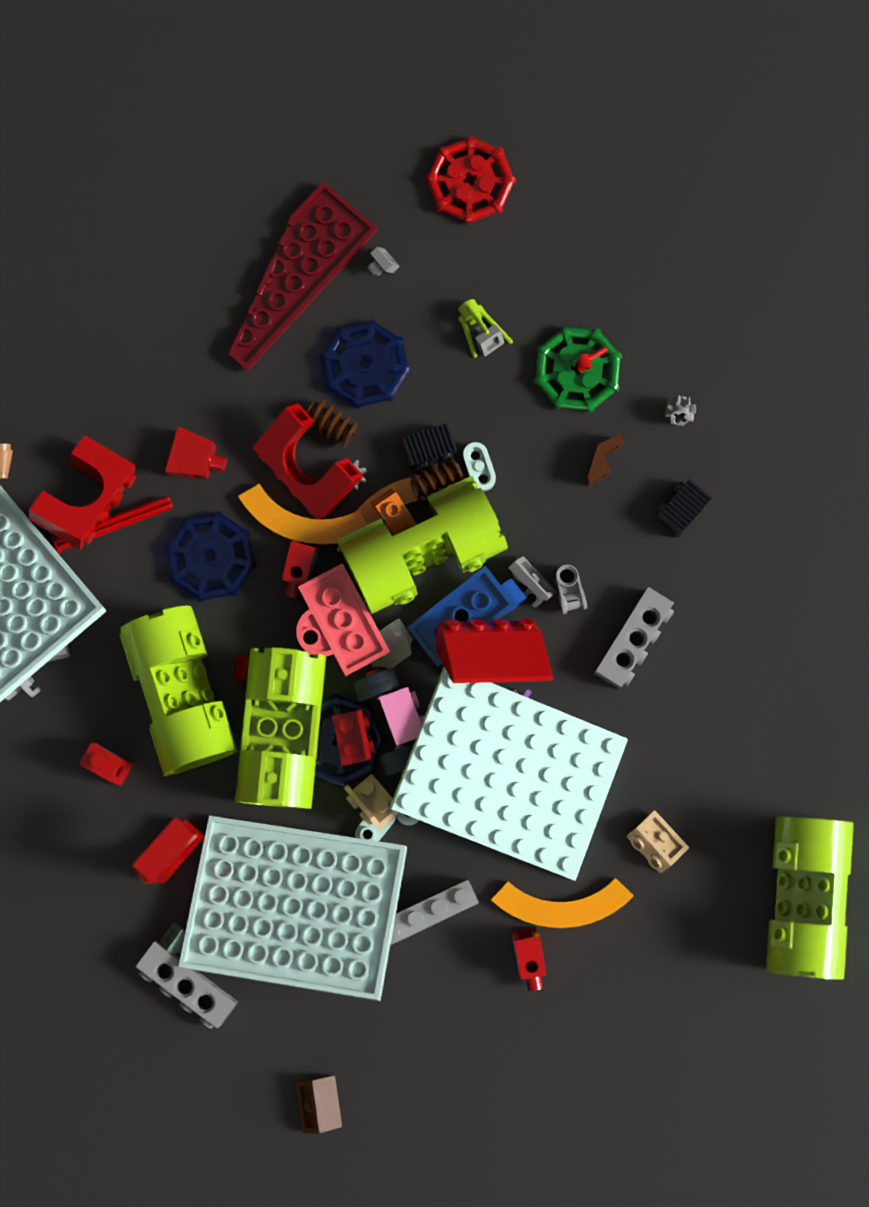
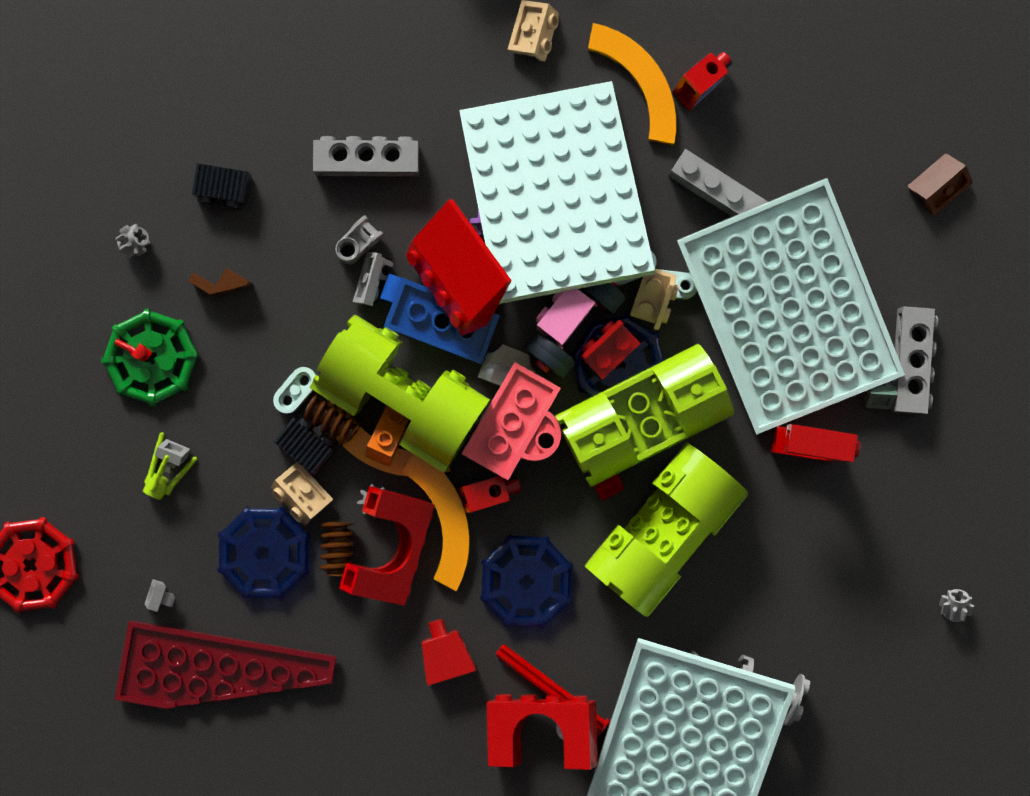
camera: 120 degrees left, 5 degrees up
red torso [79,741,134,786] -> none
none -> tan bracket [271,462,333,526]

